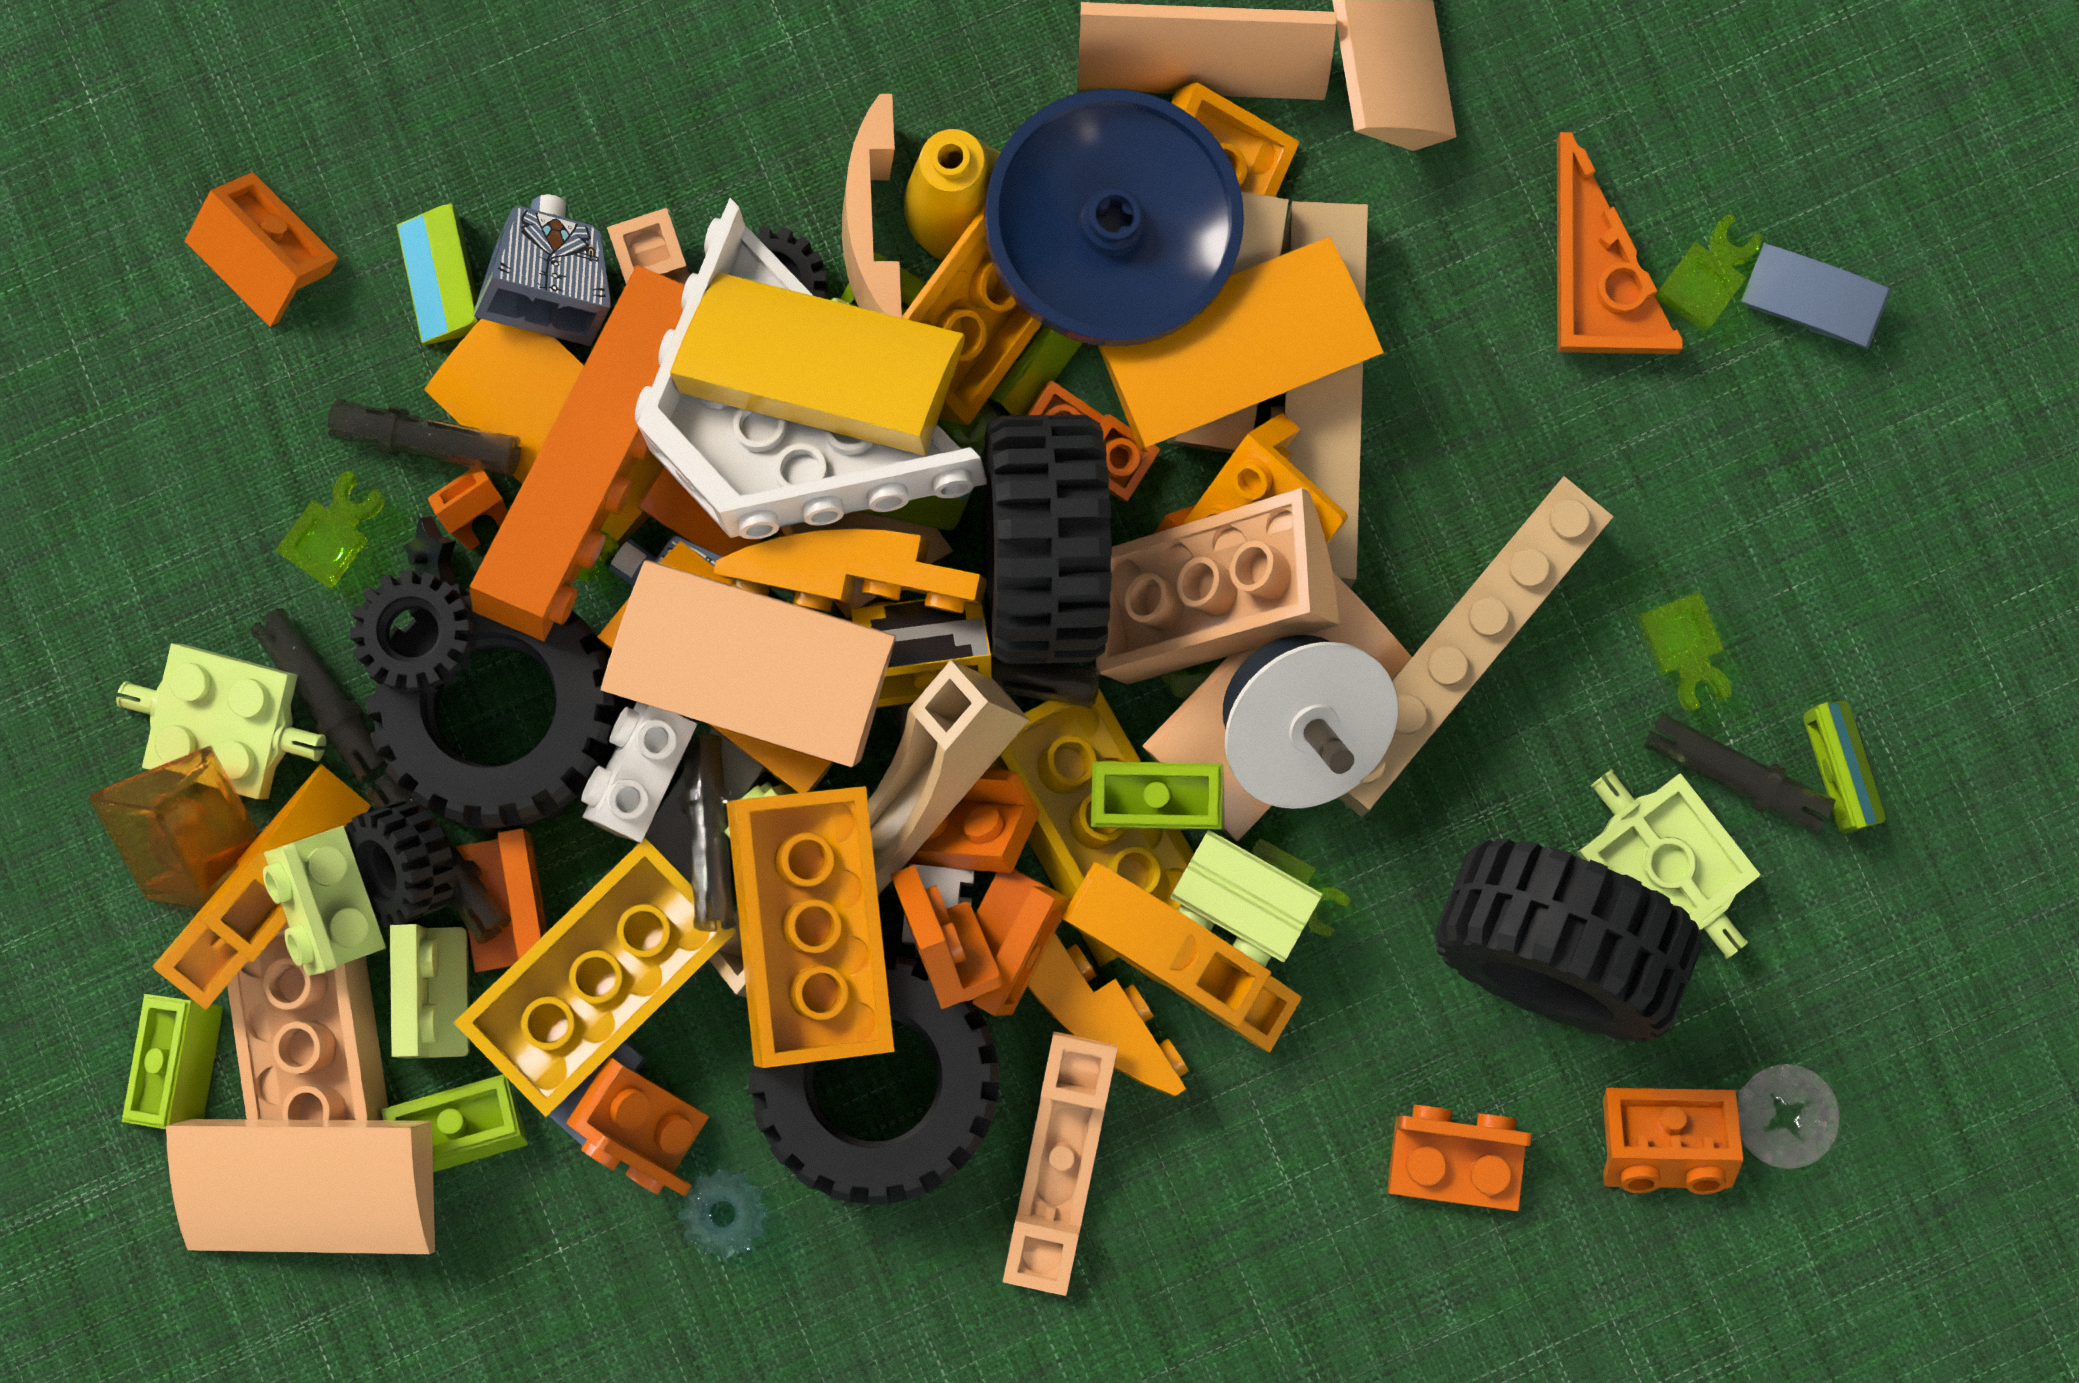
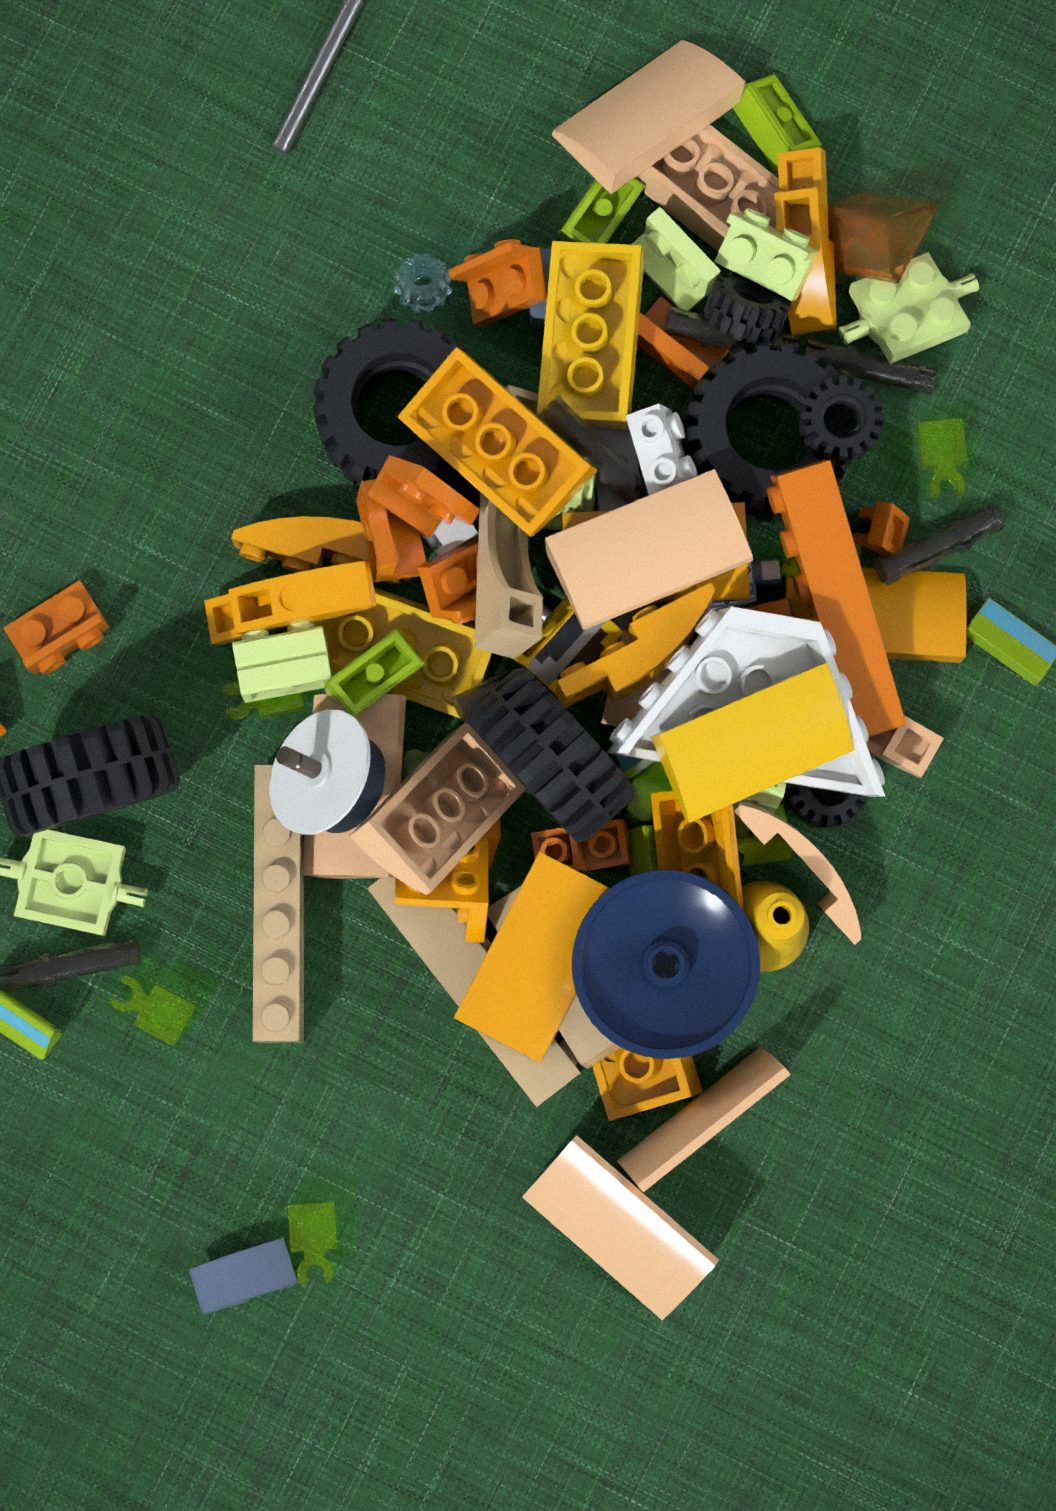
camera: 140 degrees right, 0 degrees up
black piece [403,516,456,586] -> none
sand blue torso [474,194,610,346] -> none
light nougat slope [1003,1031,1118,1296] -> none
orange wing [1557,132,1683,354] -> none

